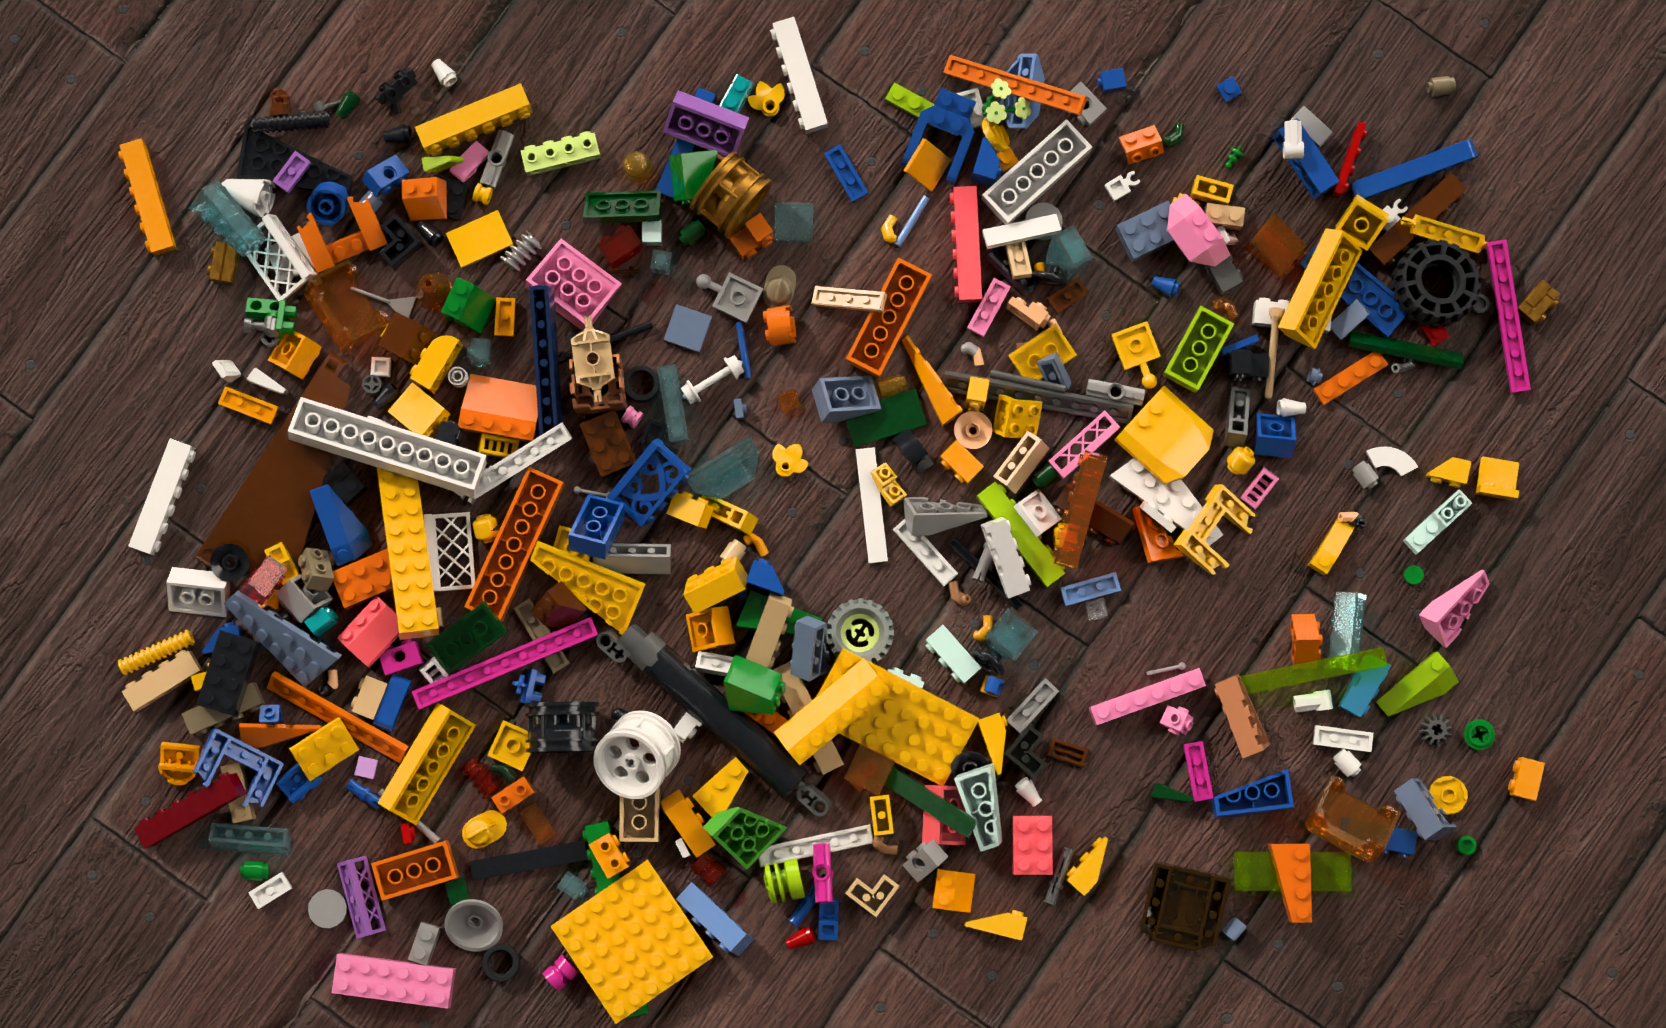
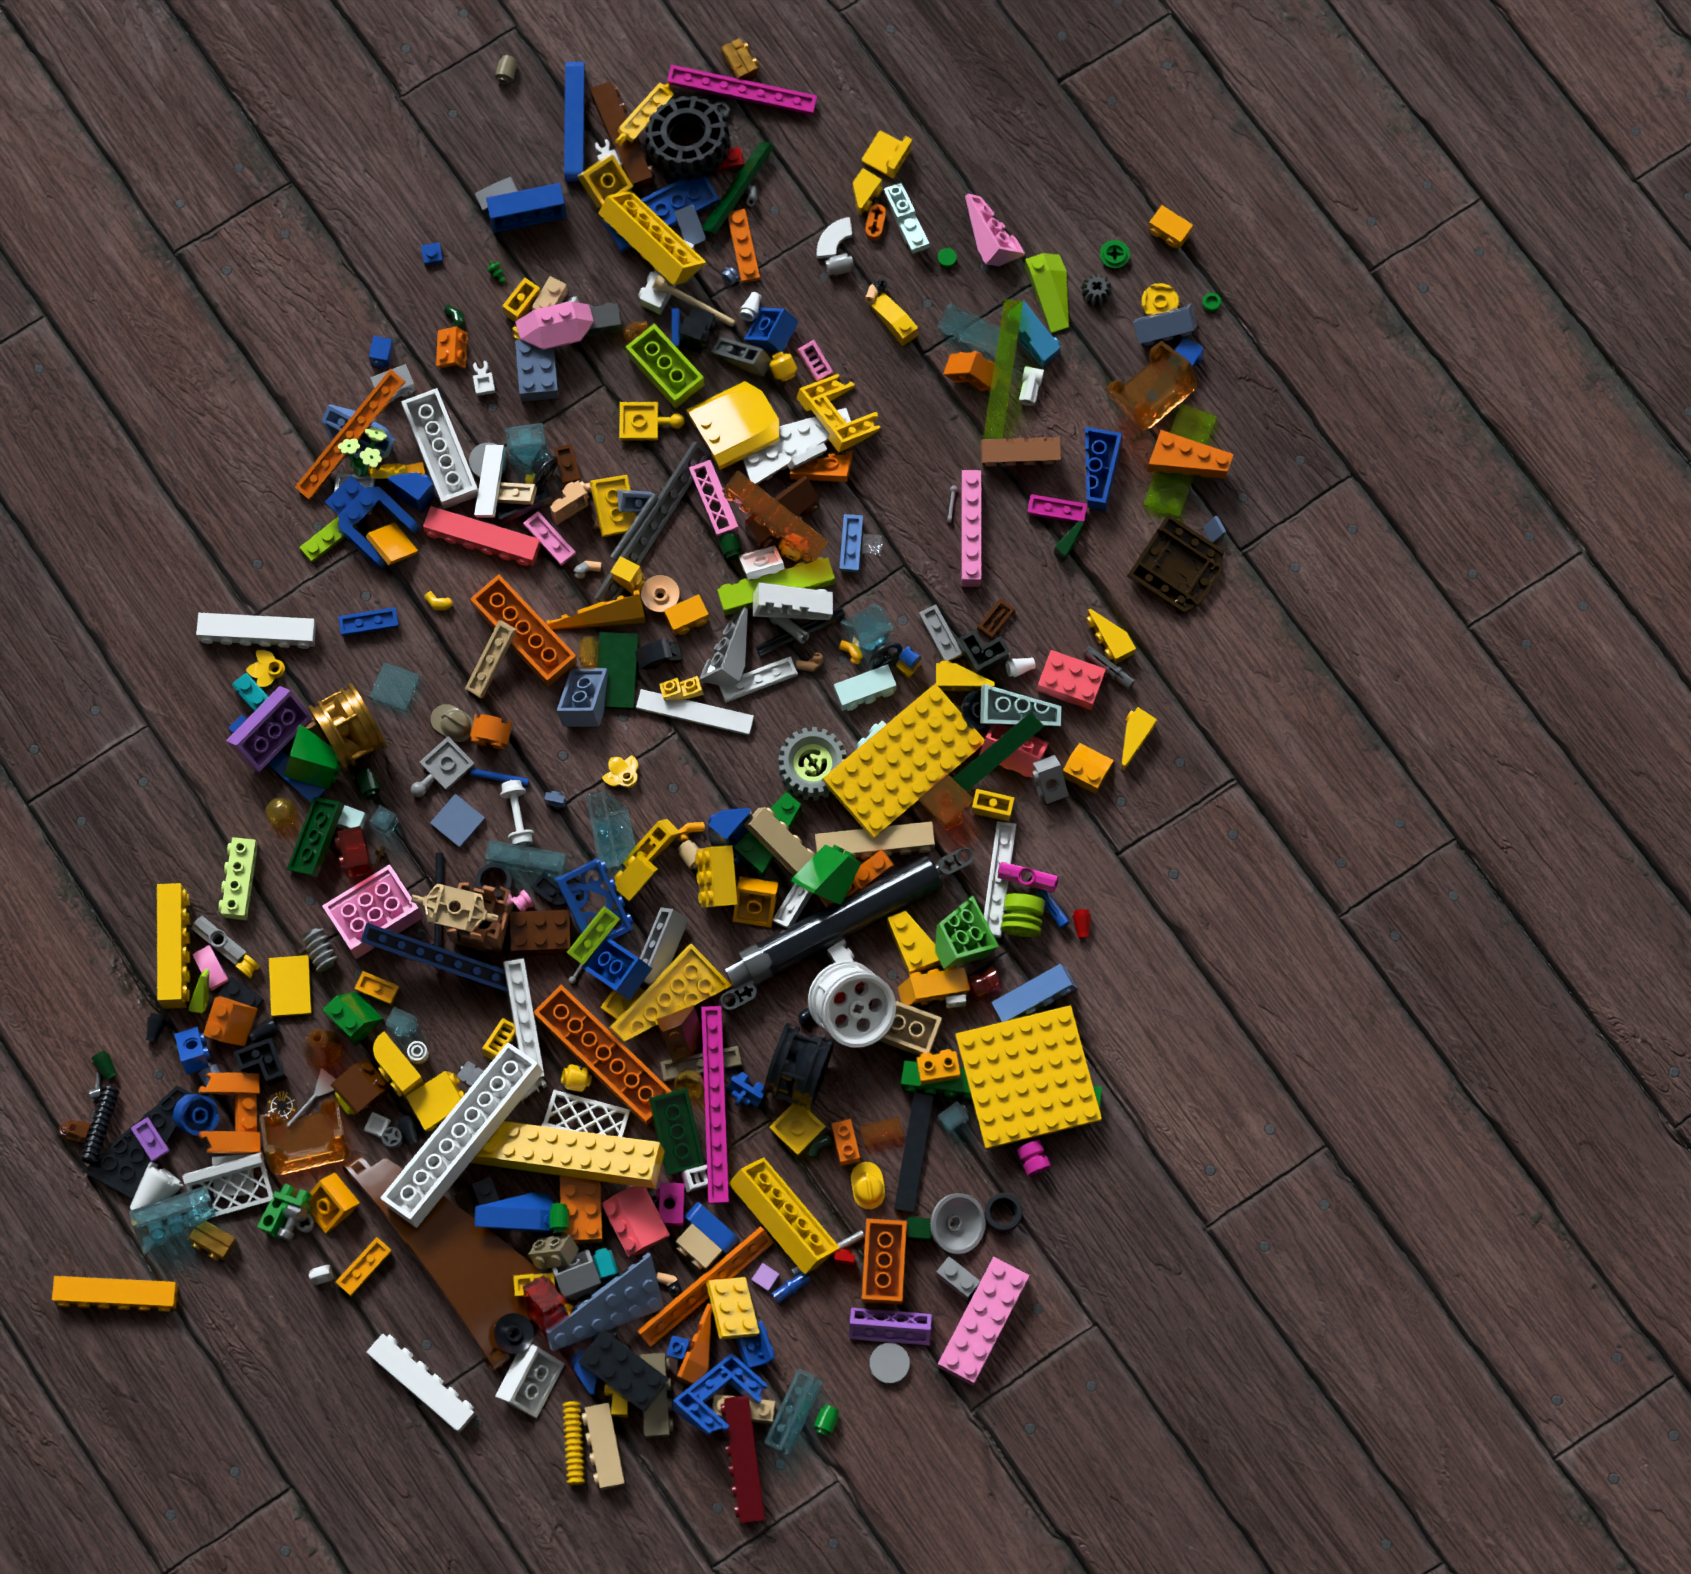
camera: 70 degrees left, 10 degrees down
light orange slope [158,742,201,785] -> none
white slope [246,368,289,396] -> none
white plate [248,872,293,909] -> none
black brick [375,67,418,114] -> none
white cone [431,59,457,87] -> none
orange slope [458,374,539,443] -> none
clear red piece [459,756,500,800] -> none
orange brick [730,213,774,259] -> none
yellow slope [774,658,890,765] -> none
clear orange tile [776,389,801,413] -> none
sand blue wedge [790,616,831,681] -> none
blue slope [818,898,839,940] -> none
tan brick [845,874,899,917] -> none
medium nougat arm [872,836,898,855] -> none
medium blue bar [894,195,930,247] -> none
yellow bracket [992,394,1043,438] -> none
tan brick [993,431,1050,494] -> none
light grey piece [1085,379,1145,406] -> none
blue cone [1151,276,1181,297] -> none
bright pink brick [1160,706,1193,736] -> none
clear orange slope [1245,213,1307,277] -> none
white piece [1283,120,1304,159] -> none
white plate [1313,725,1373,752] -> none
red plate [1332,121,1367,198] -> none
white brick [1333,748,1361,777] -> none
none -> clear orange piece [267,1091,297,1121]
none -> green brick [549,1203,570,1234]
none -> lime plate [567,906,620,965]
none -> clear yellow hair [674,1070,704,1099]
none -> orange beam [865,204,886,240]

